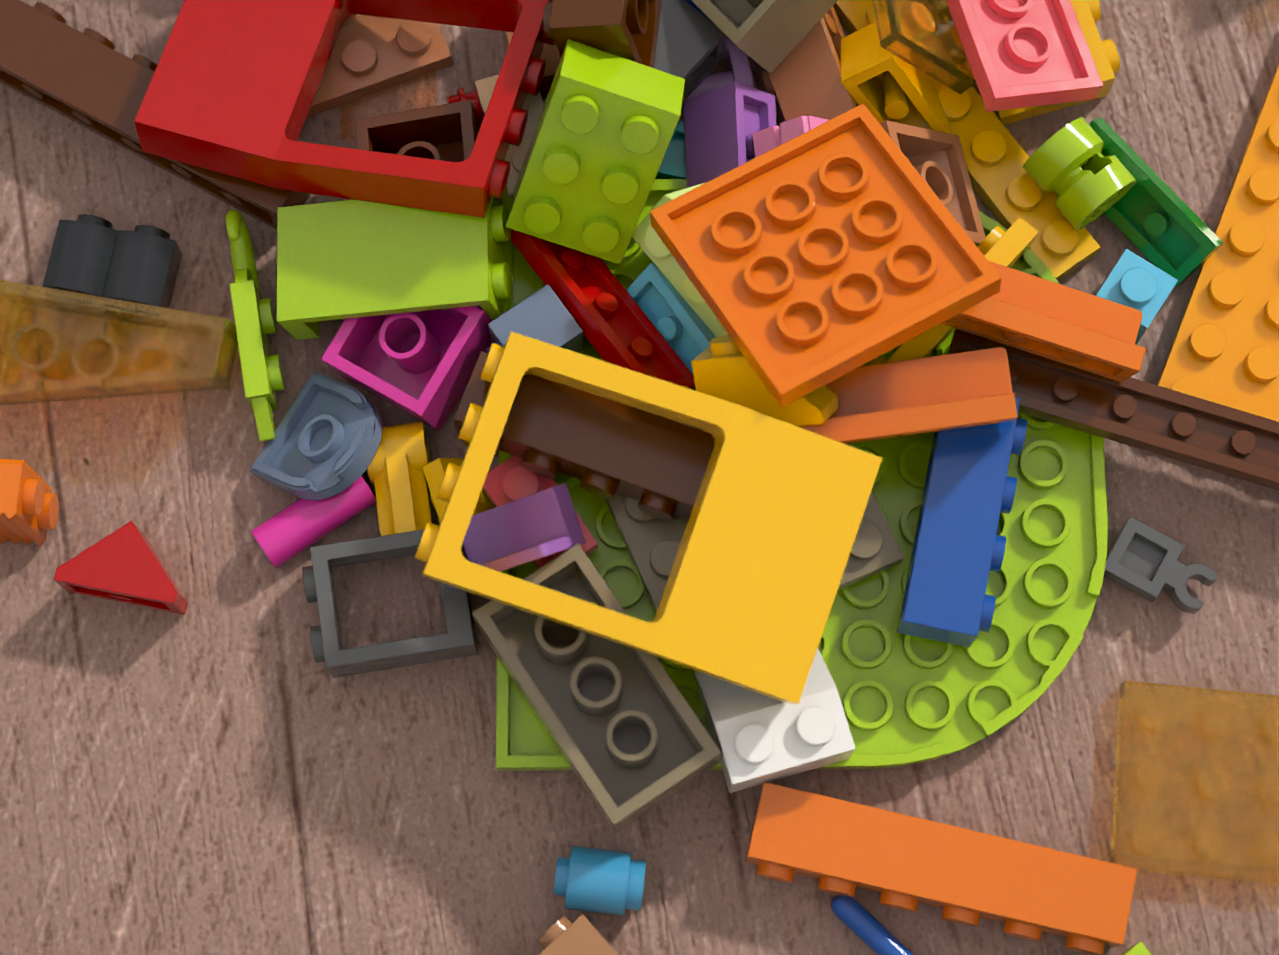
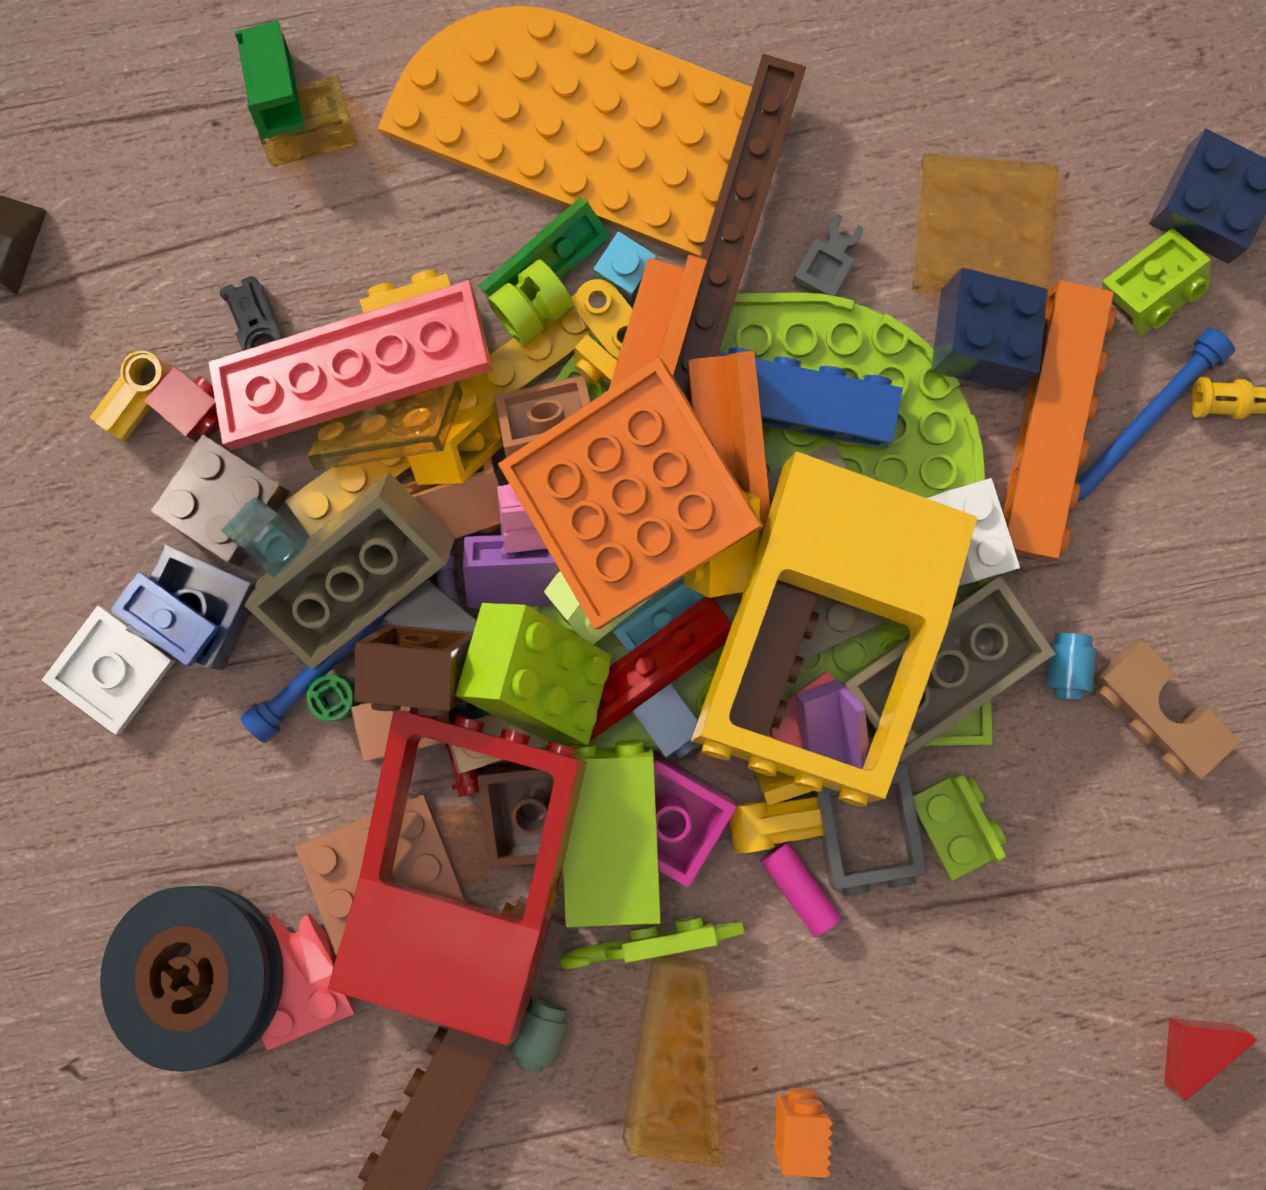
camera: 95 degrees left, 10 degrees up
black brick [42,214,182,321] -> none
red slope [54,521,188,615] -> none
sand blue tile [250,372,382,500] -> none
none -> sand green brick [509,998,568,1073]
none -> yellow plate [575,279,633,360]
none -> lime bracket [913,773,1007,881]
none -> dark blue brick [931,267,1048,392]

